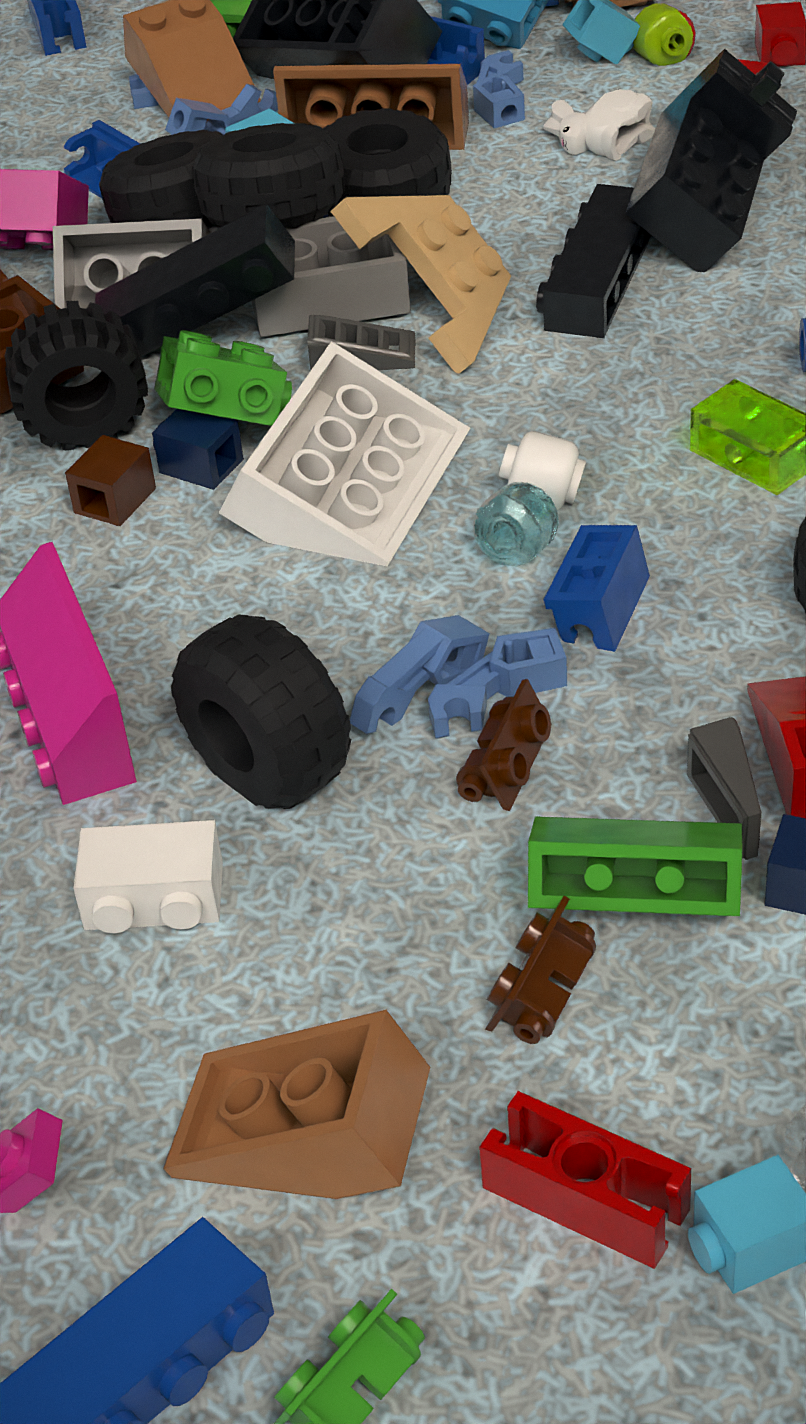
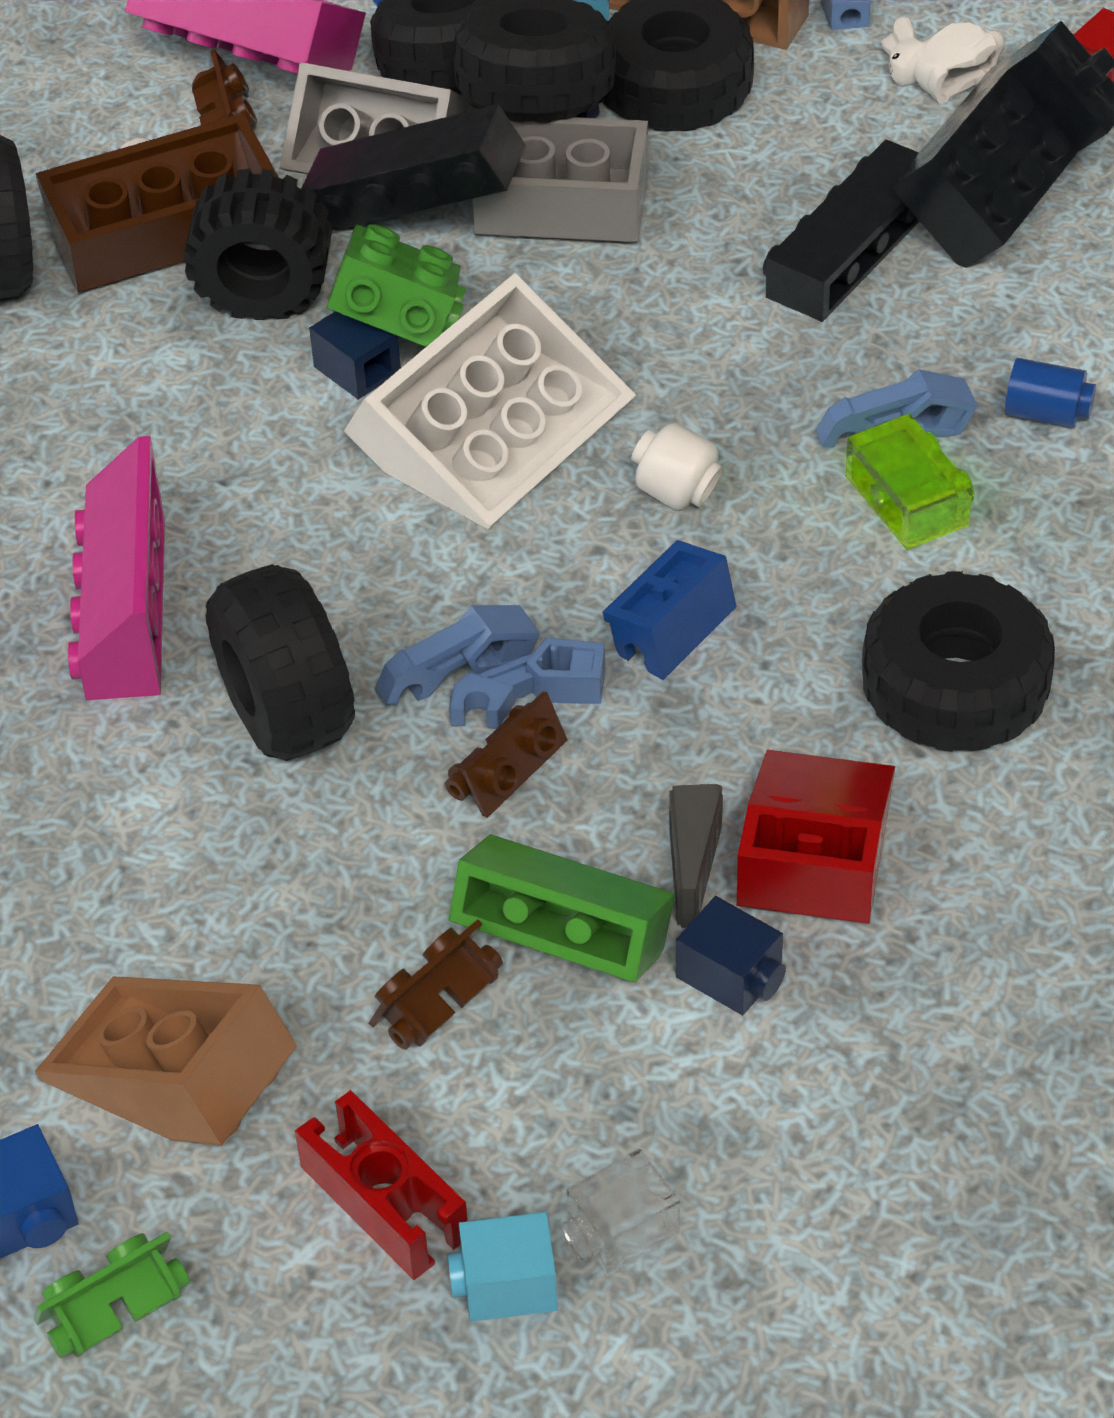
camera: 15 degrees right, 5 degrees up
reddish brown brick [65,435,156,526] -> none
white brick [73,820,223,933] -> none
dark grey slope [307,315,416,370] -> none
tan wing [330,195,511,374] -> none
clear light blue head [473,482,559,567] -> none
none -> medium blue piece [816,369,978,449]

